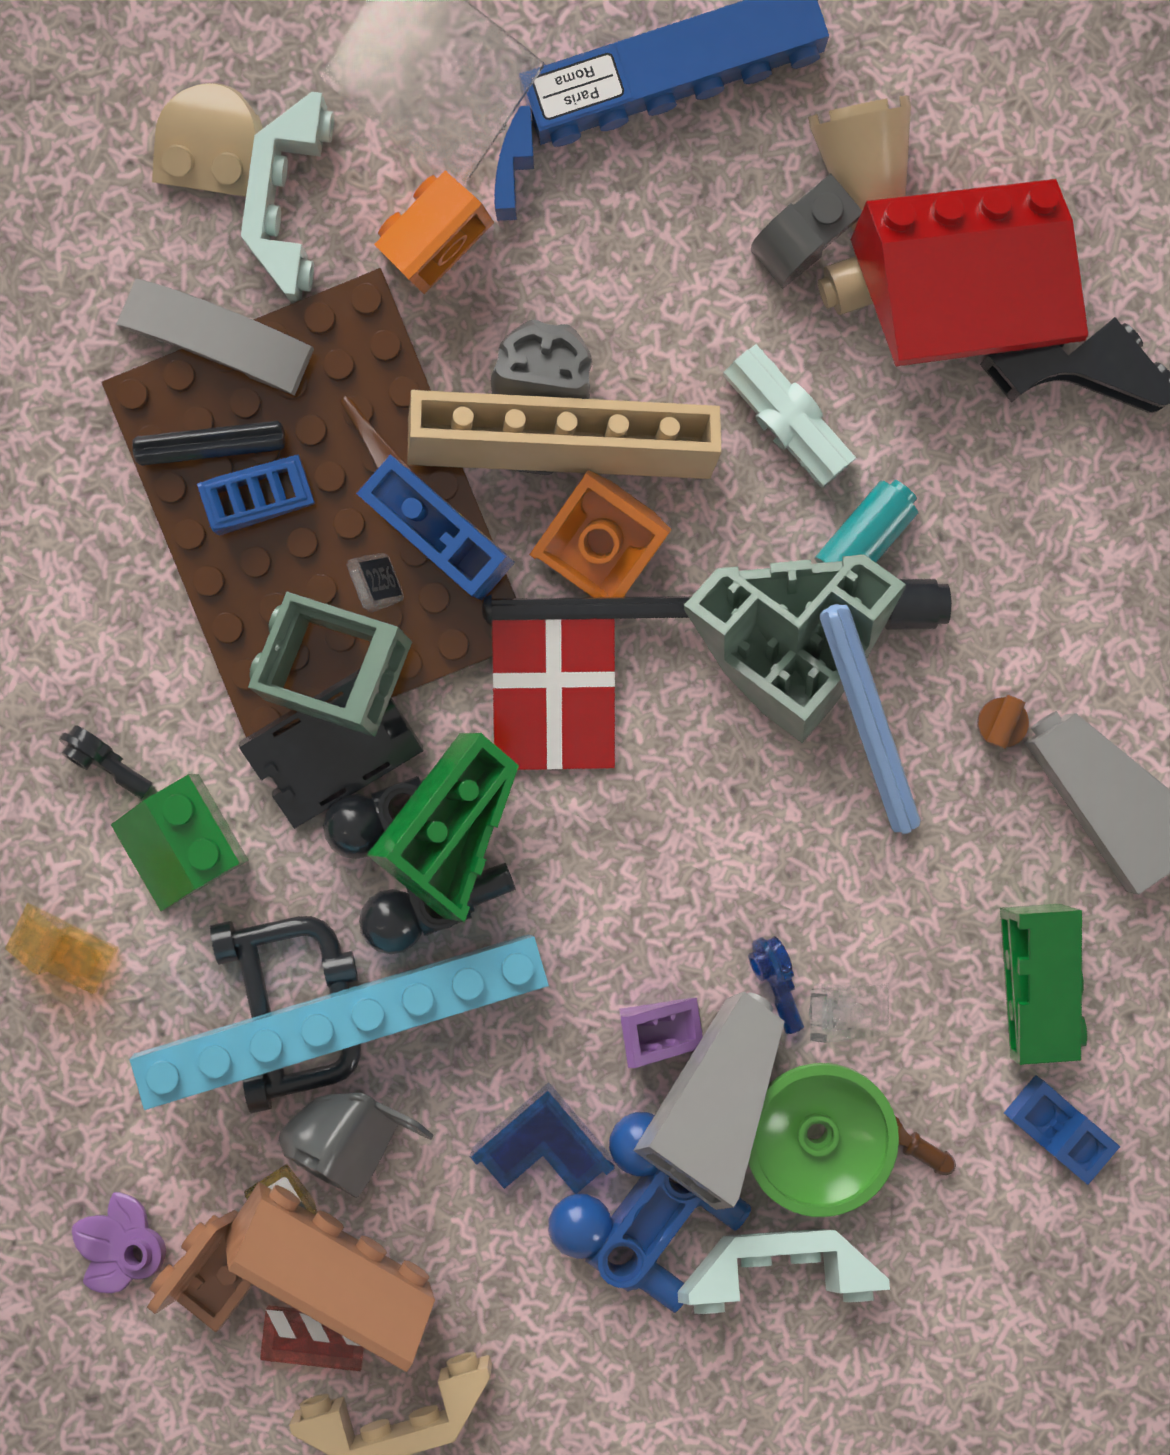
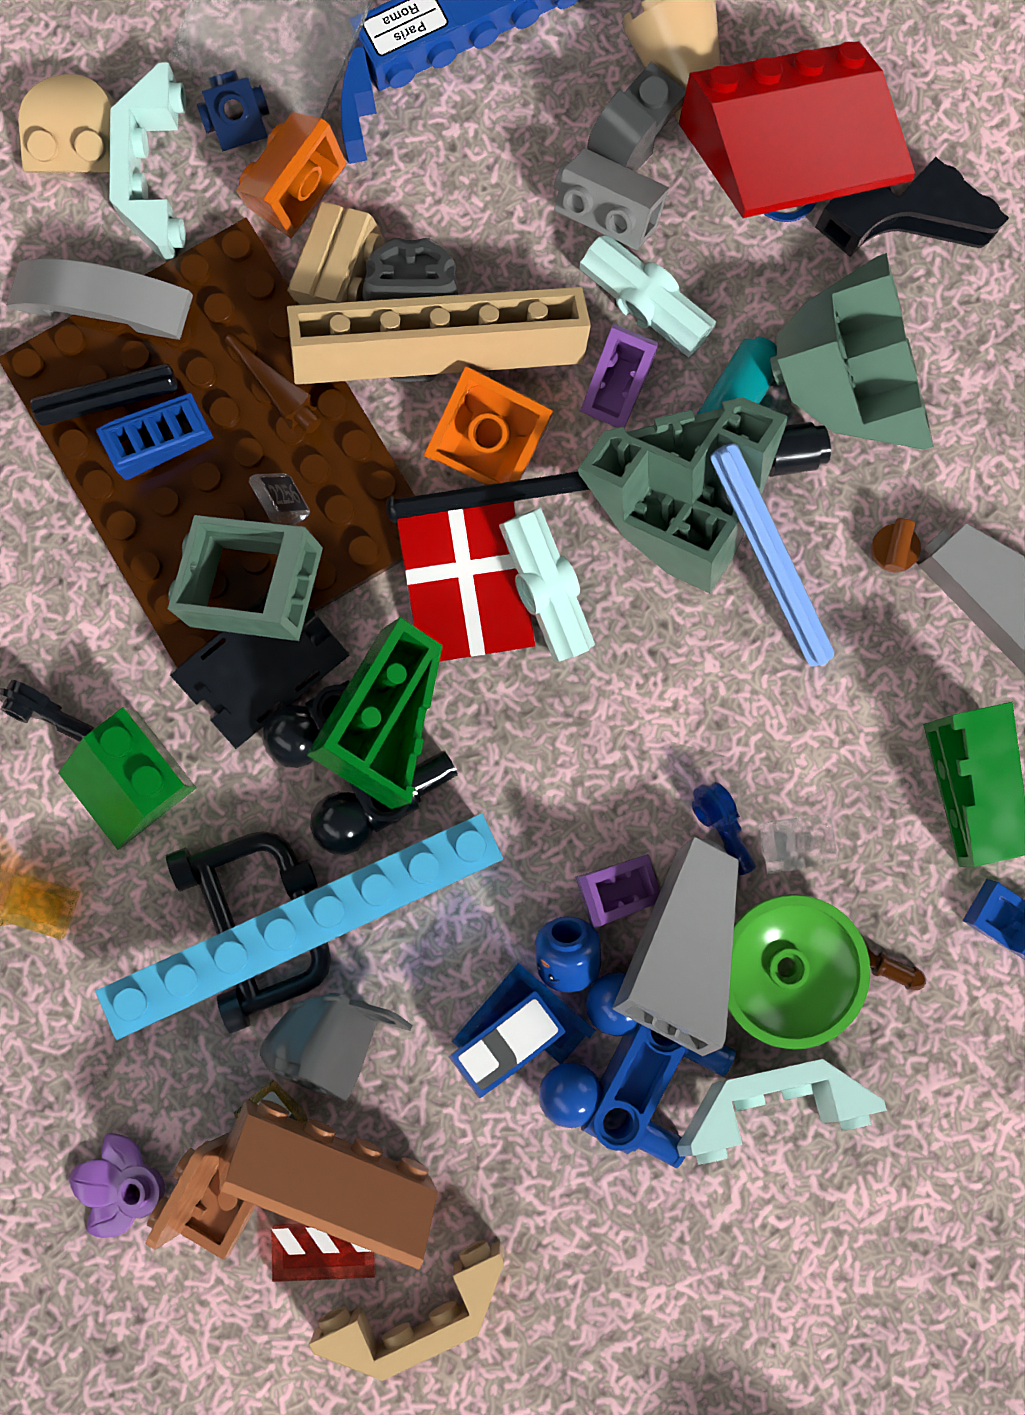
camera: 10 degrees left, 5 degrees down
blue slope [356,454,515,601] -> none
tan brick [818,256,873,315] -> none
none -> dark blue brick [197,70,270,152]
none -> tan brick [287,201,384,305]
none -> slope [448,990,566,1098]
none -> light aqua piece [499,508,595,662]
none -> blue head [535,916,601,992]
none -> light grey brick [554,148,669,250]
none -> medium lavender slope [580,324,659,428]
none -> sand green brick [770,253,934,450]

